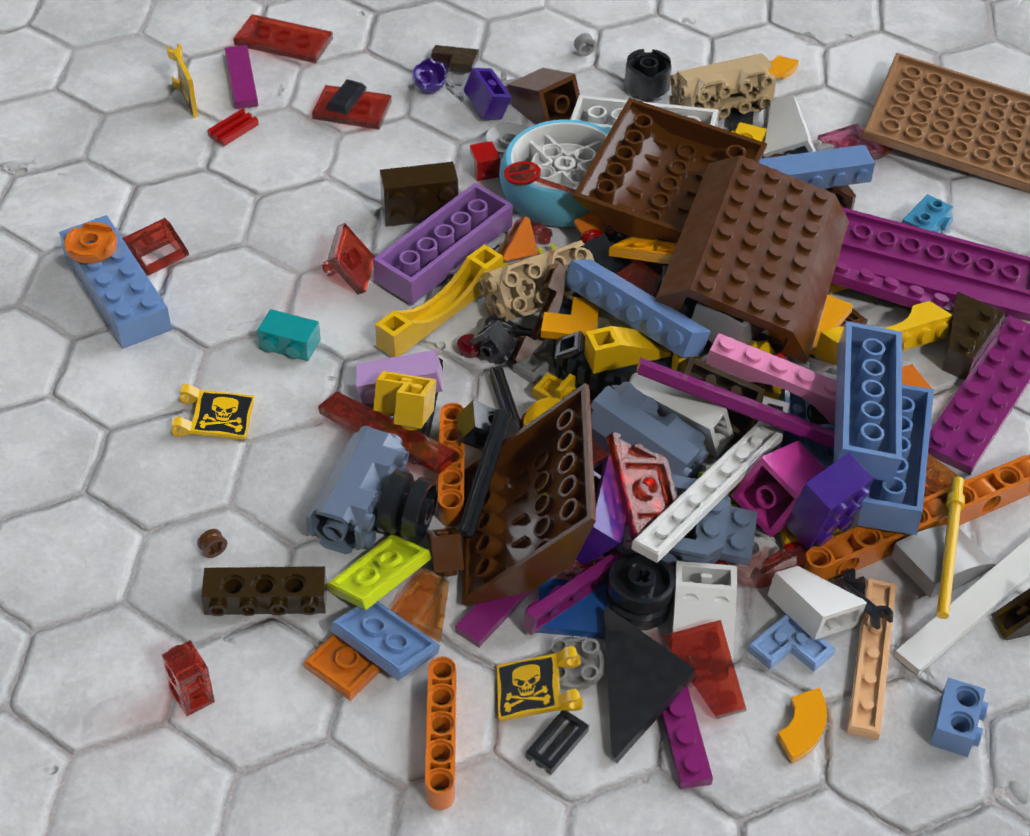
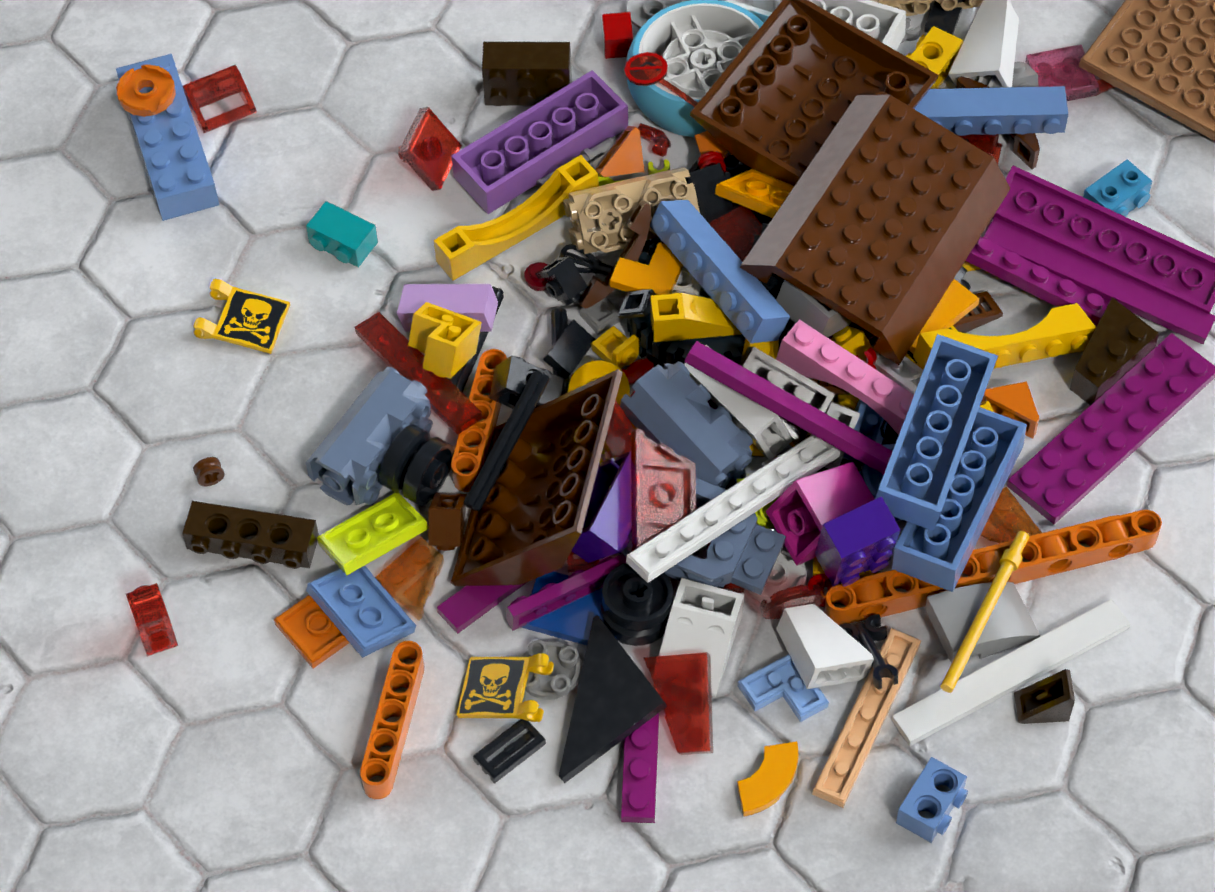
camera: 15 degrees right, 10 degrees up
none -> black tile [543,319,596,380]

